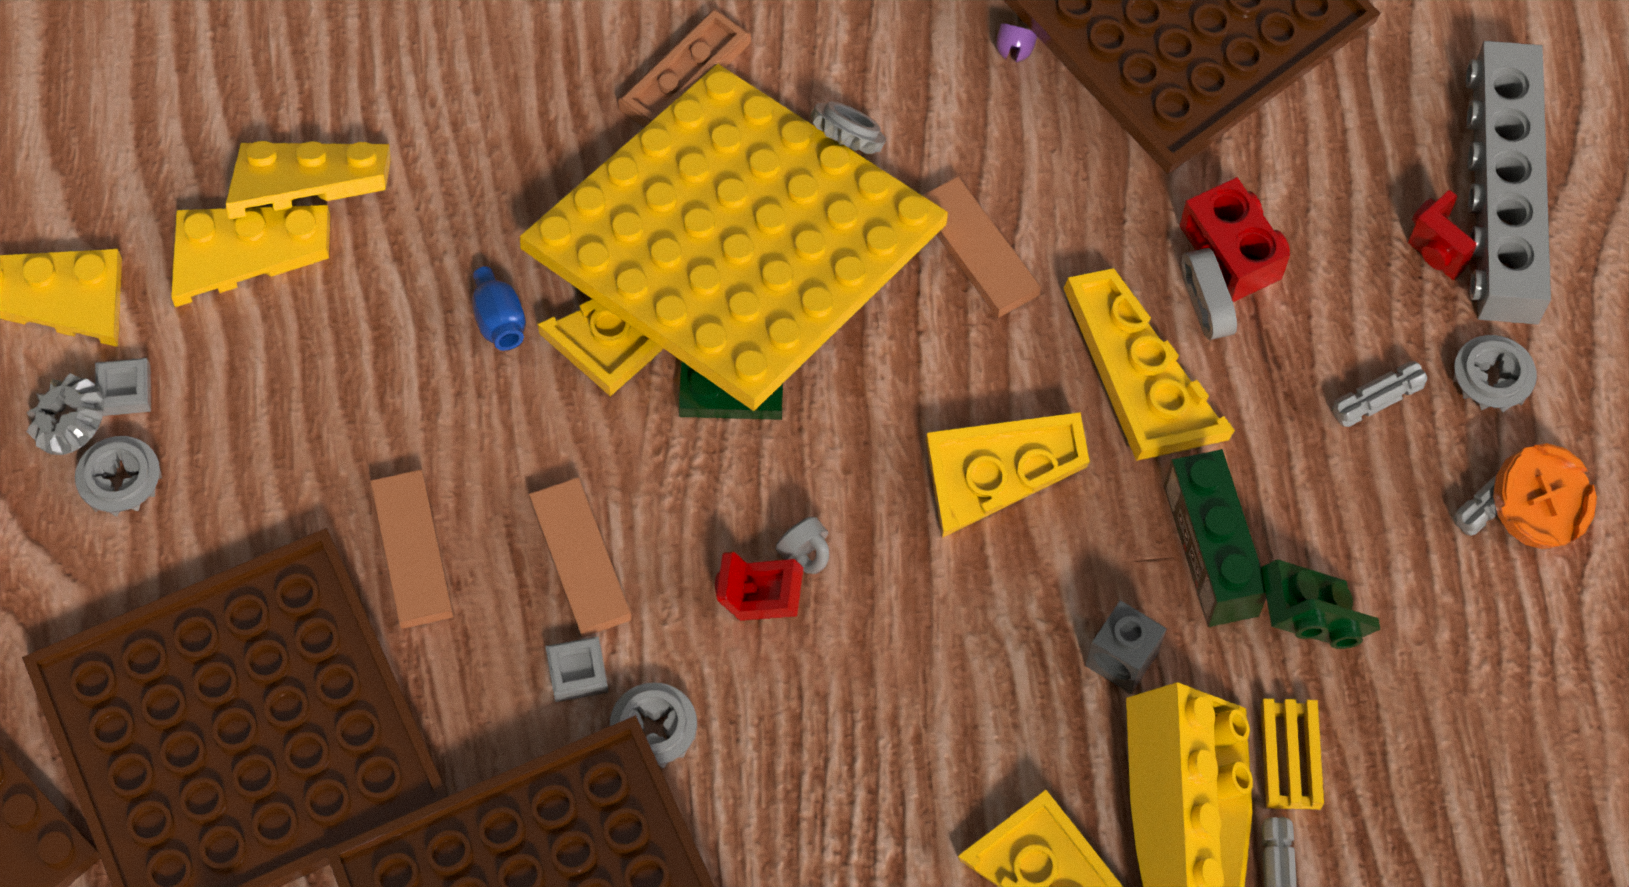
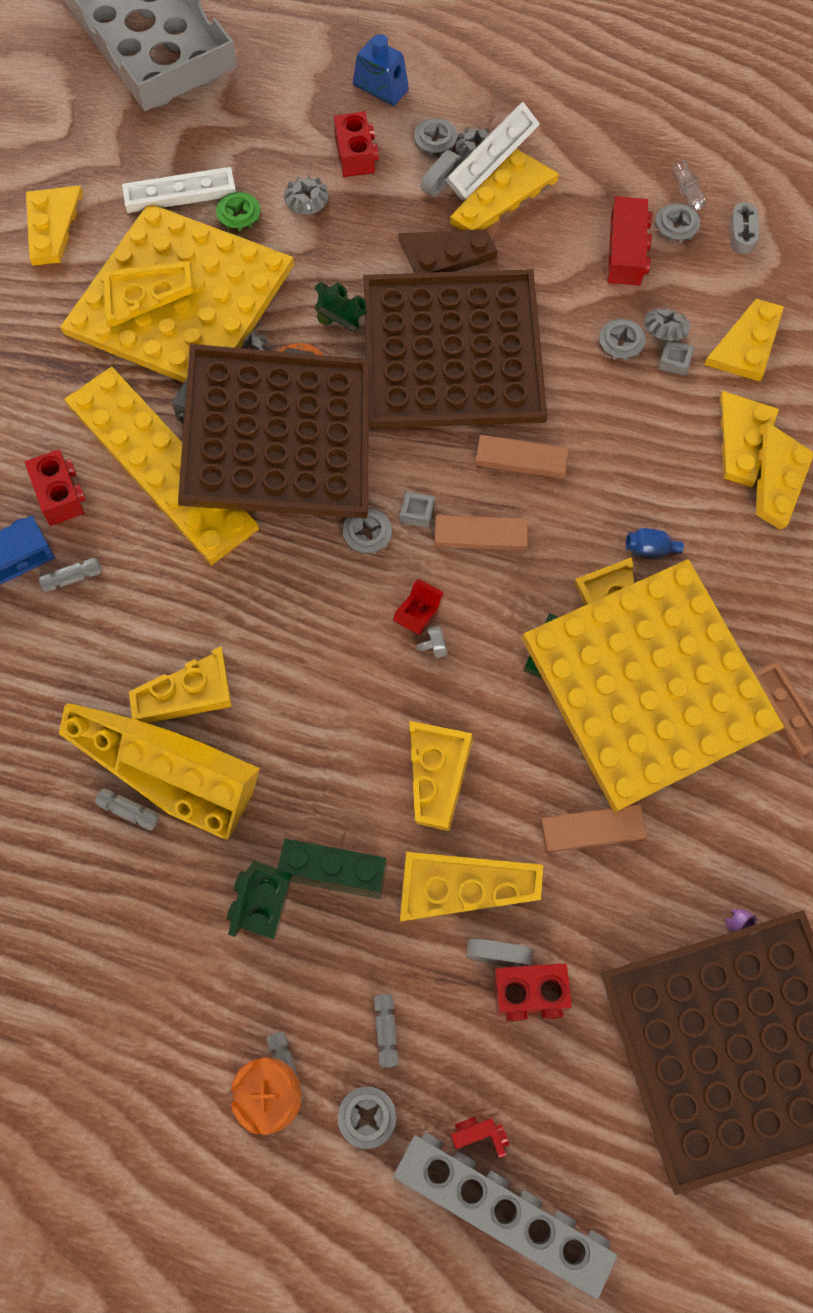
camera: 115 degrees right, 5 degrees up
light grey gear [810,101,886,154] -> none
dark grey brick [1085,600,1167,694] -> none
yellow tile [1260,699,1324,810] -> none

